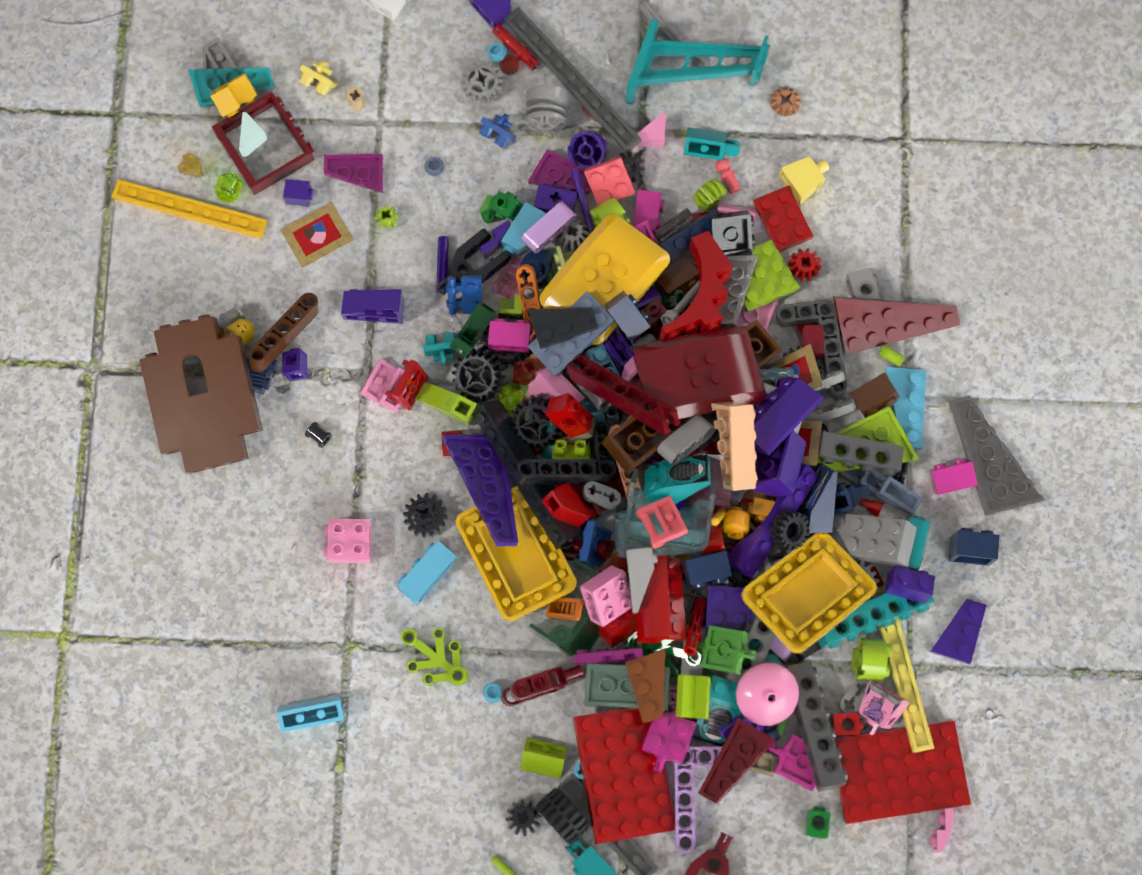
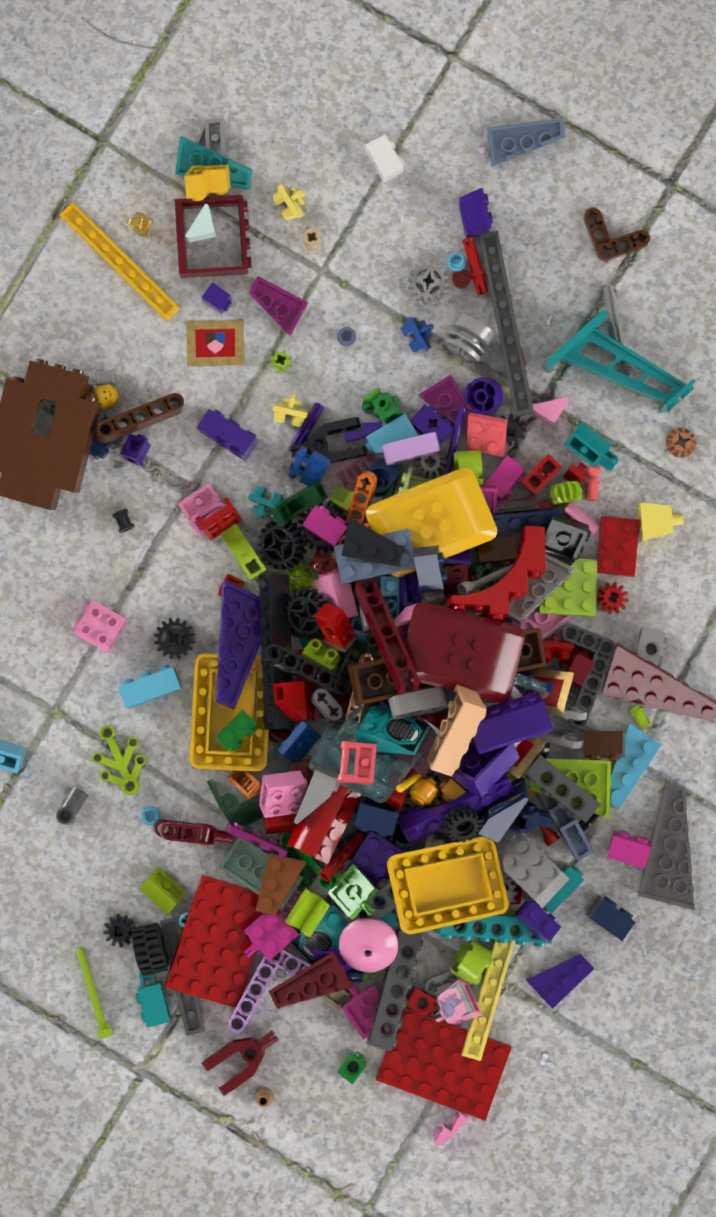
camera: 30 degrees right, 10 degrees up
clear neon green head [214,173,243,203] -> none
dark red tile [595,540,615,561] -> none
none -> dark grey piece [56,786,89,824]
none -> green brick [215,709,257,753]
none -> light yellow hips [272,394,309,427]
none -> red brick [519,454,562,497]
none -> red hips [542,634,574,665]
none -> red tile [562,462,587,484]

